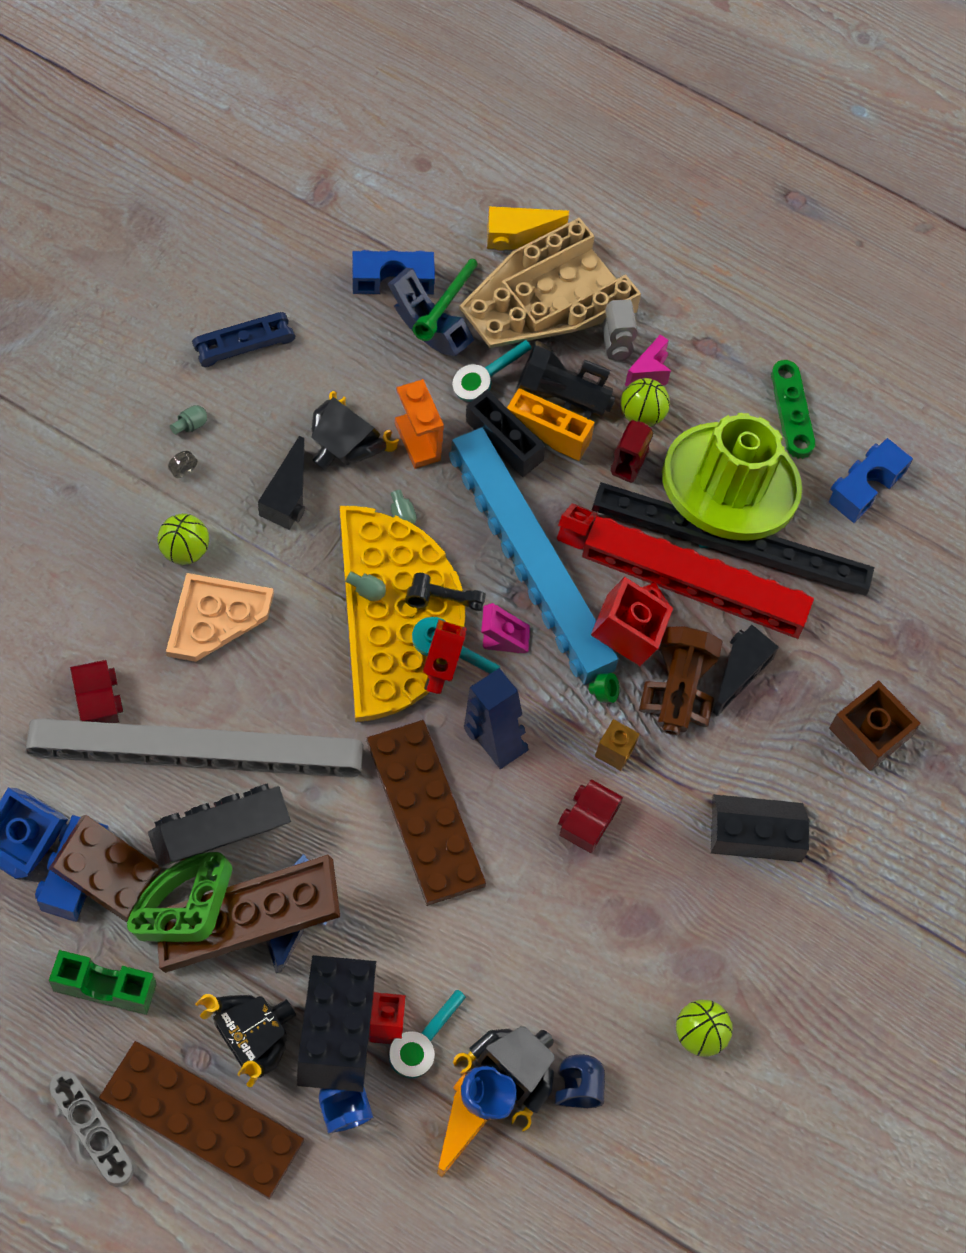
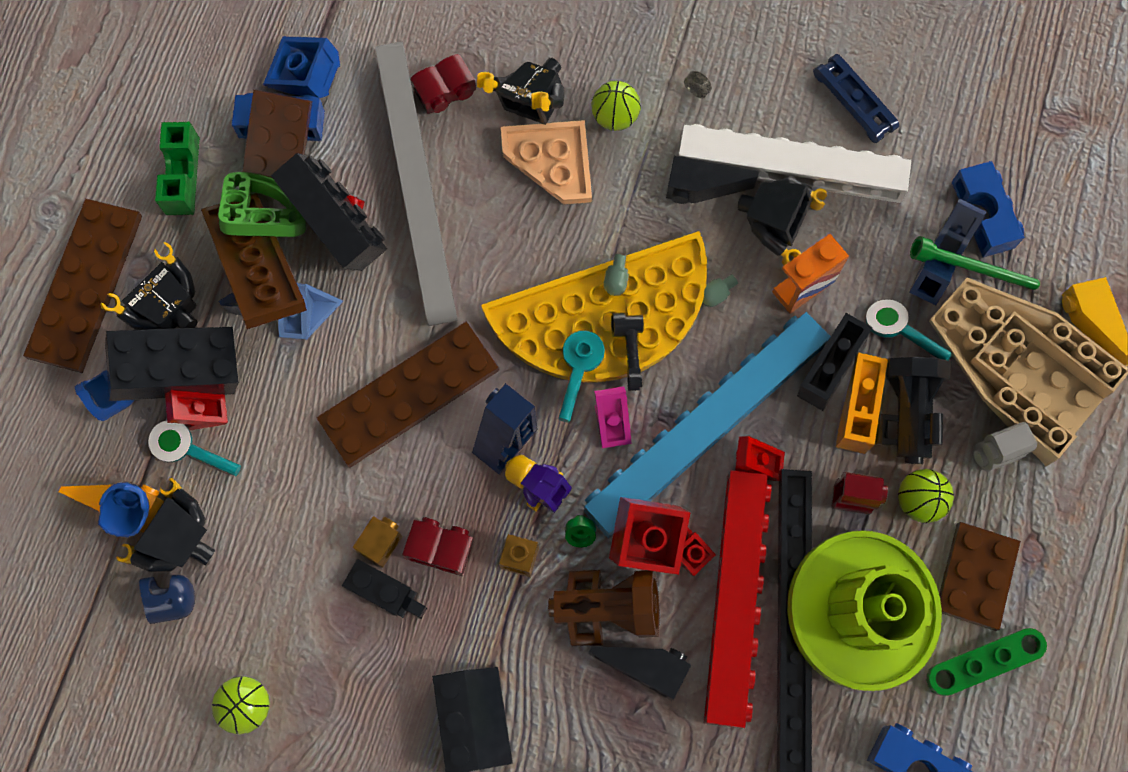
camera: 85 degrees right, 10 degrees up
light grey beam [49,1071,134,1187] -> none
sand green cylinder [170,405,207,435] -> none
red torso [422,619,467,694] -> none
dark pink slope [625,335,671,386] -> none
none -> black hinge [342,559,428,619]
none -> pearl gold brick [352,516,403,568]
none -> black torso [477,58,565,125]
none -> dark purple piece [505,455,572,513]
none -> white brick [679,124,911,203]
none -> reddish brown plate [939,522,1021,631]

